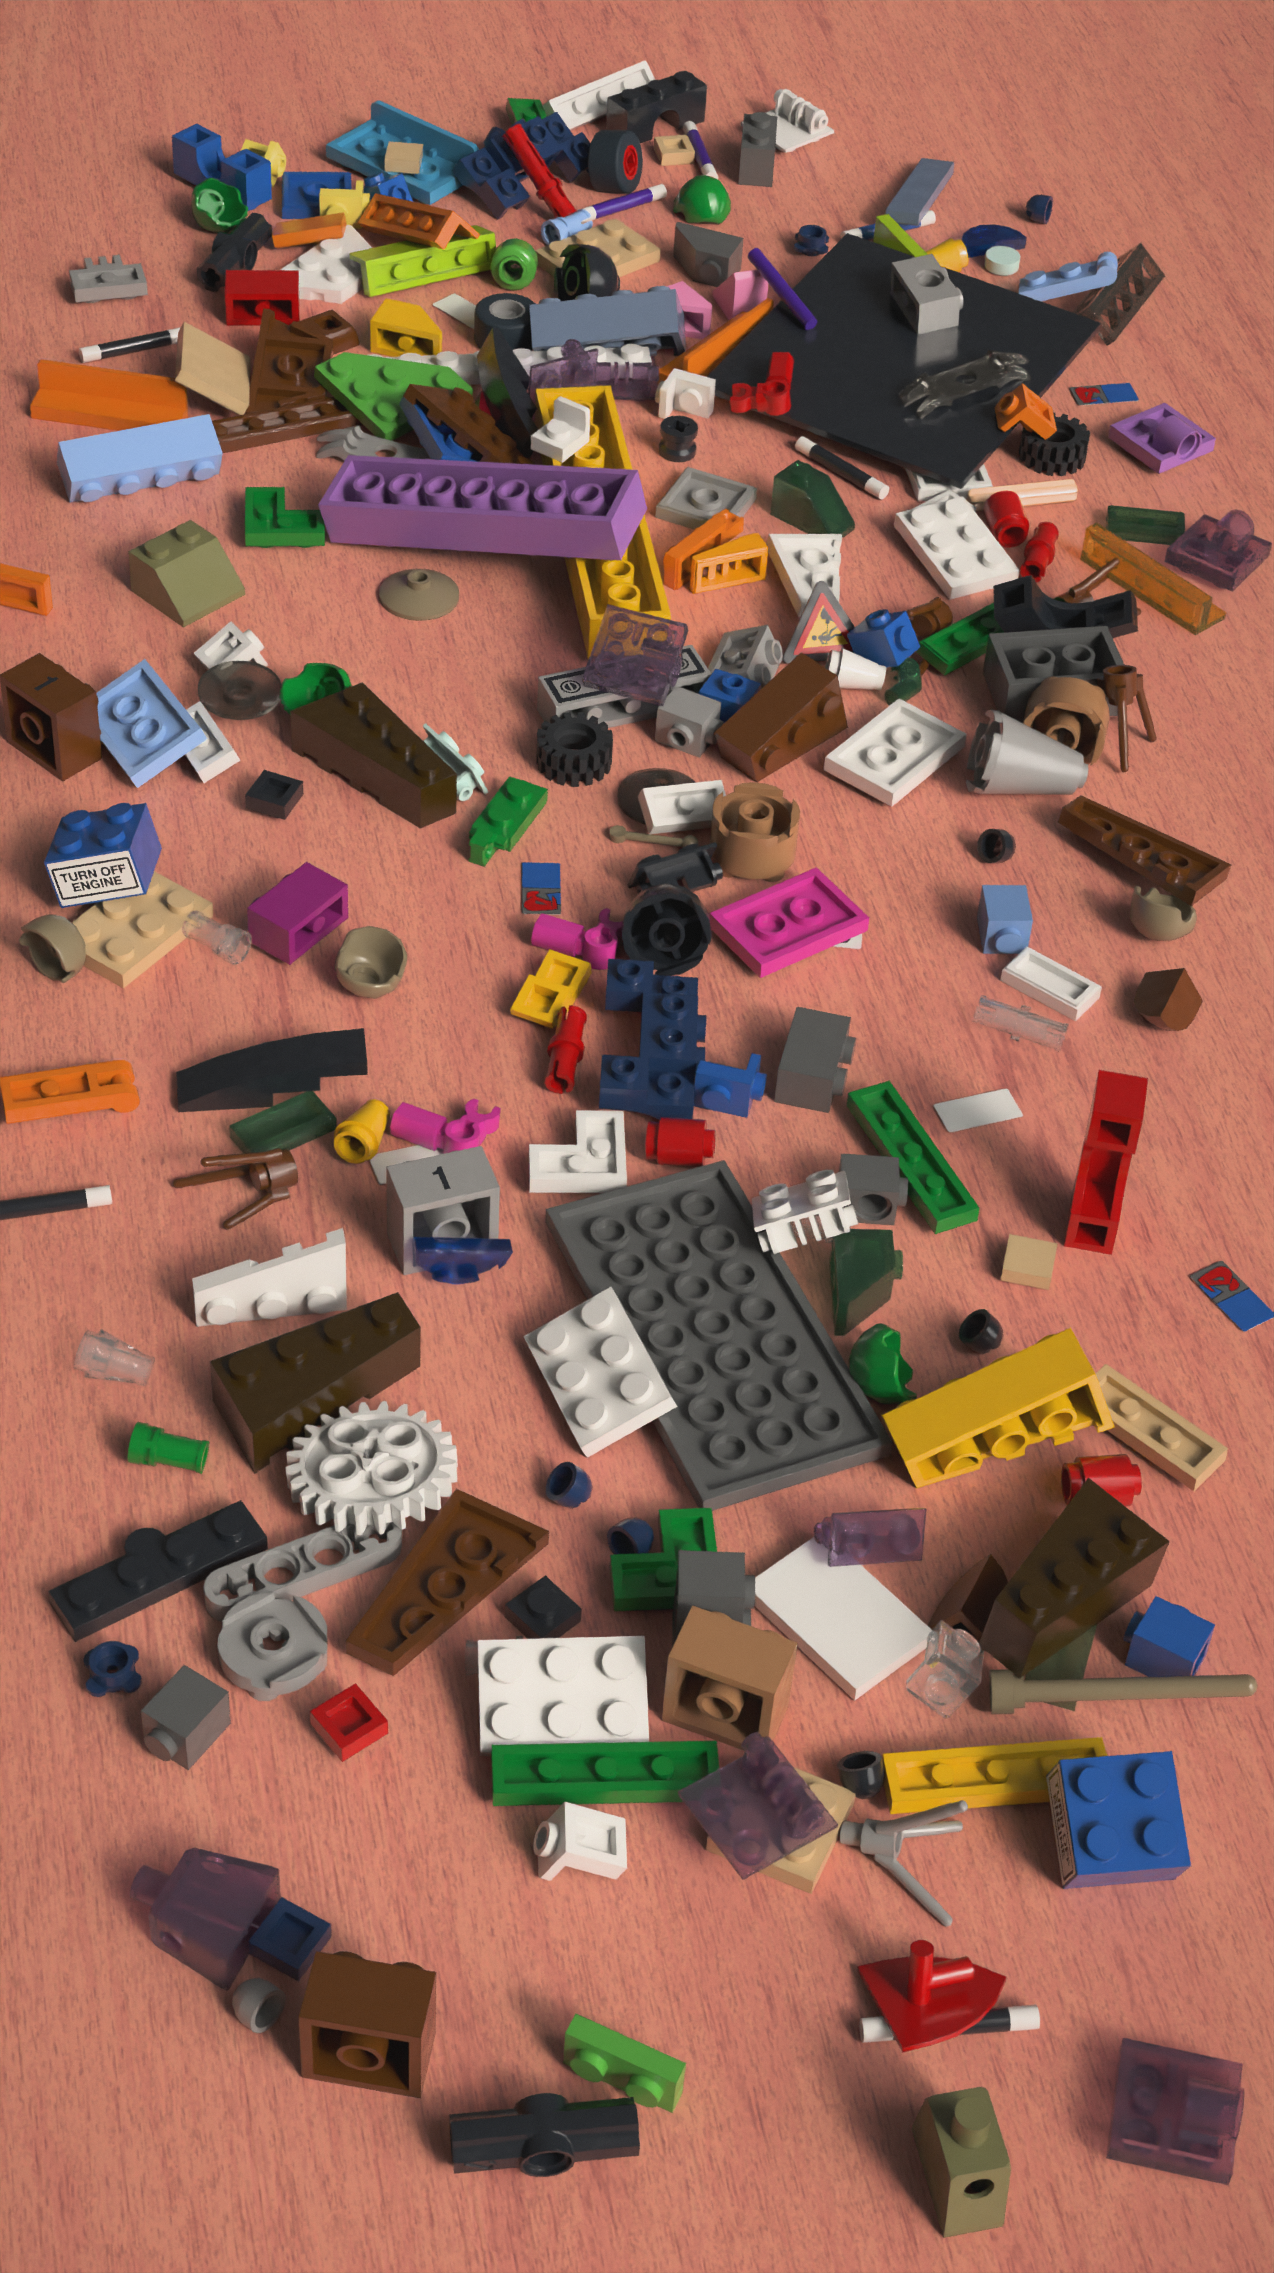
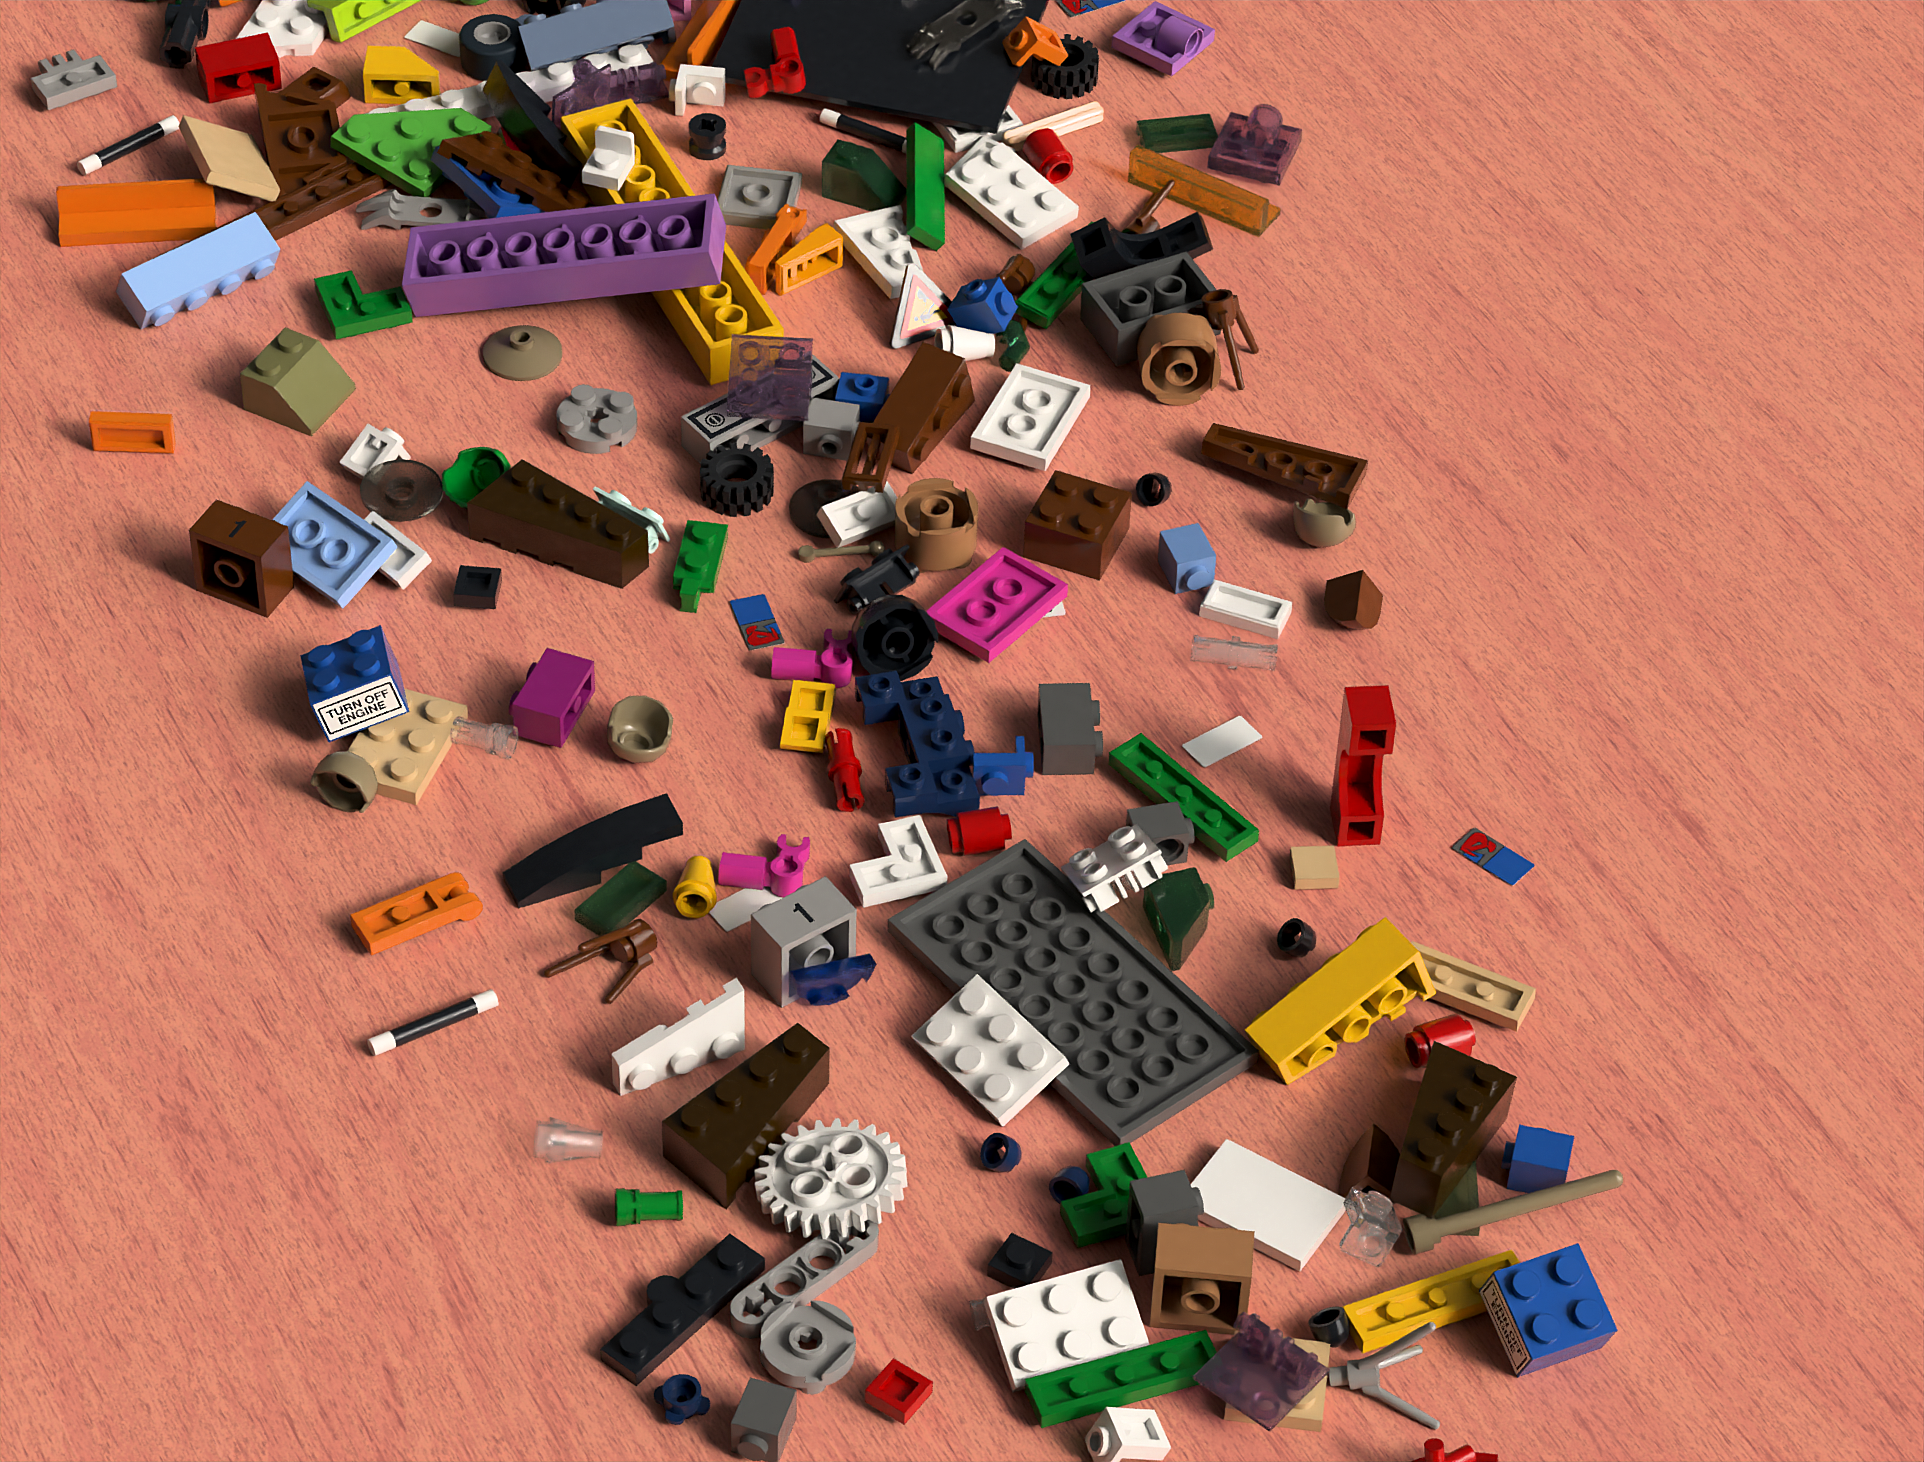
camera: 15 degrees left, 0 degrees up
reddish brown wing [346,1488,549,1676] -> none
light grey bracket [708,625,783,689] -> none
clear purple hinge [814,1508,927,1567] -> none
green hair [848,1323,917,1404] -> none
light grey cone [966,710,1089,795] -> none
red pin [1020,522,1059,583] -> none
none -> light grey plate [556,384,637,454]
none -> reddish brown tile [842,422,900,493]
none -> green tile [906,122,945,251]
none -> reddish brown brick [1023,470,1132,581]

